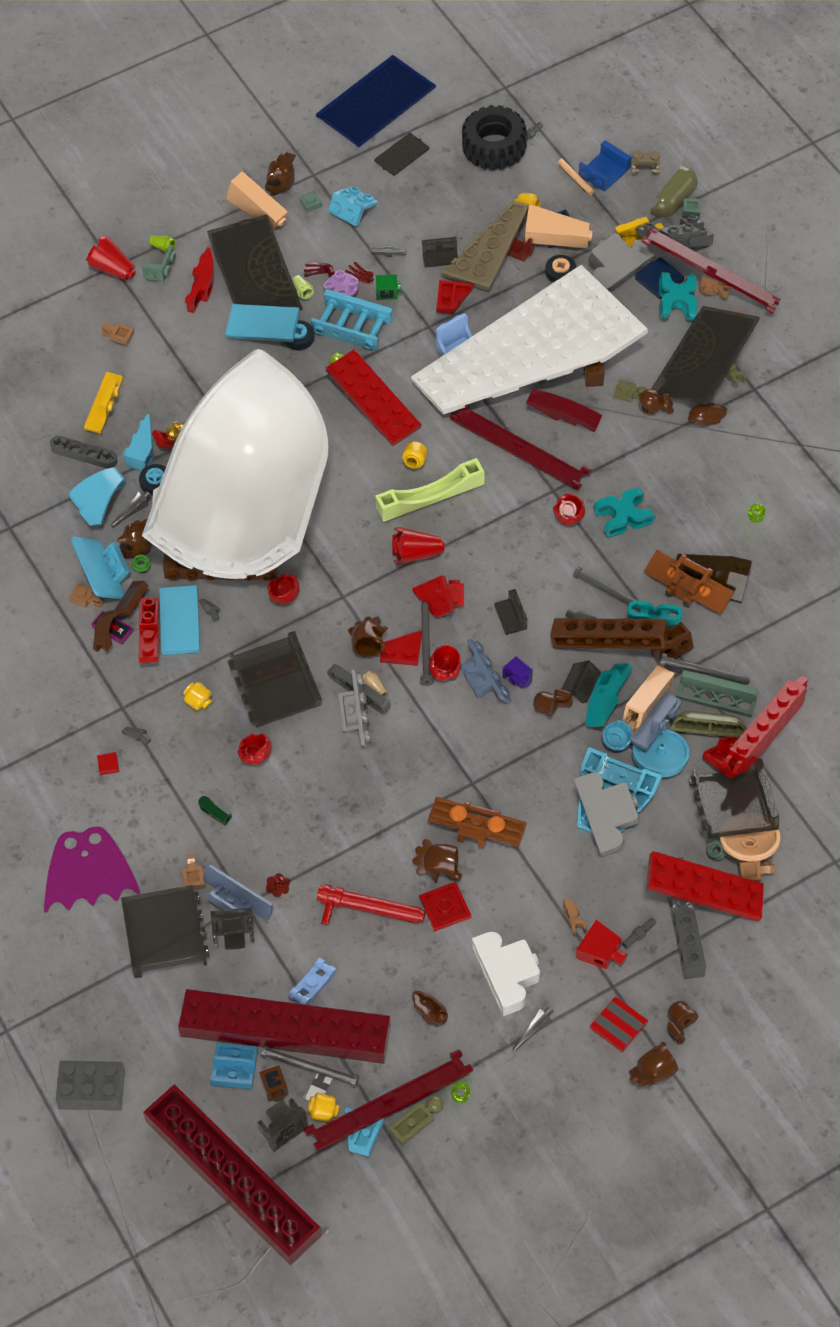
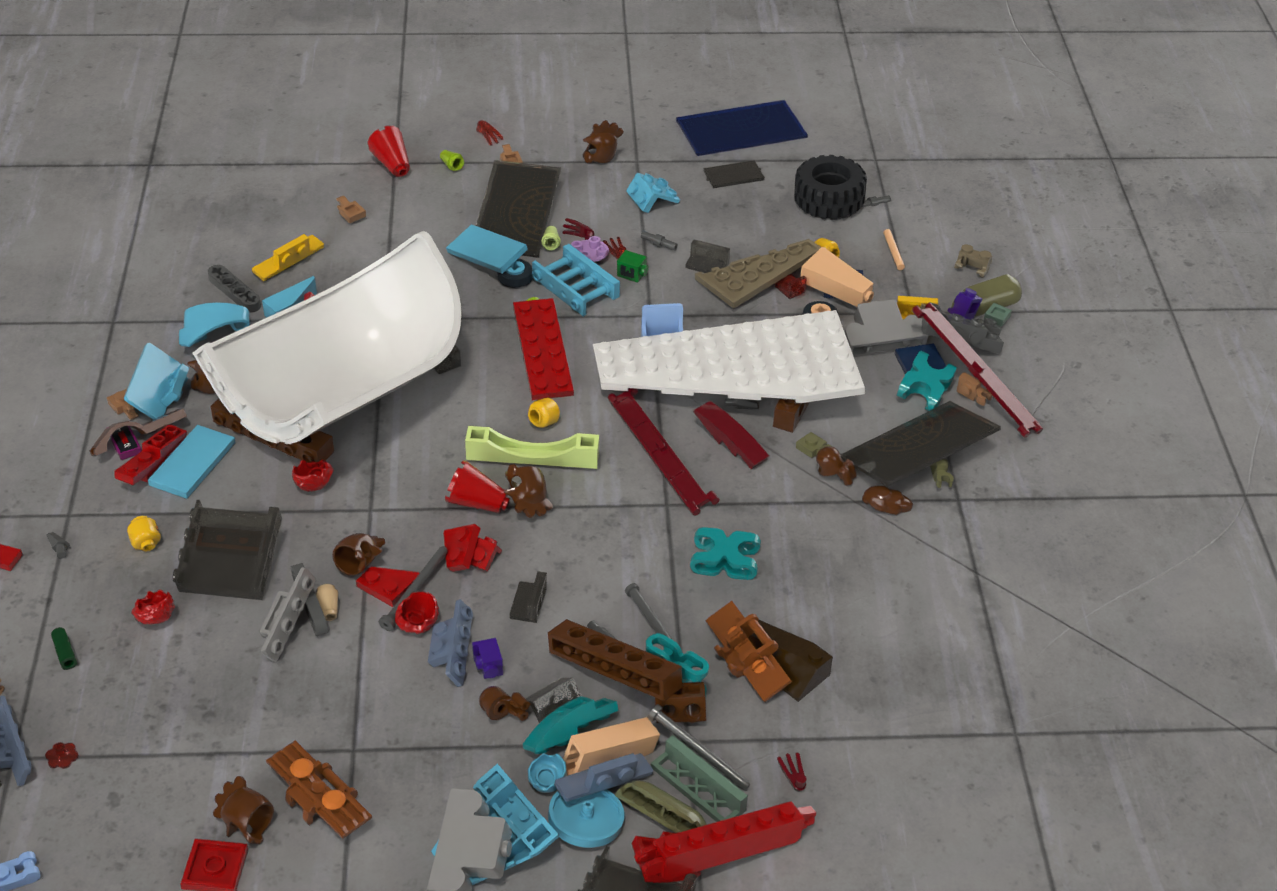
camera: 25 degrees right, 15 degrees down
bright green plate [132,554,150,573] -> none
sand green bracket [142,245,176,282] -> none
red slope [185,247,214,313] -> none
dark grey bar [198,598,220,621] -> none
light nougat slope [226,171,288,230] -> none
sand green plate [299,191,322,213] -> none
red cylinder [316,884,426,926] -> none
red wing [436,280,473,314] -> none
red hair [553,493,585,525] -> none
blue panel [578,140,632,192] -> none
clear neon green bush [748,504,766,523] -> none
none -> clear red piece [476,120,503,146]
none -> medium nougat plate [500,144,523,168]
none -> reddish brown piece [504,464,553,518]
none -> dark red piece [777,753,807,791]
none -> dark purple brick [947,288,982,320]

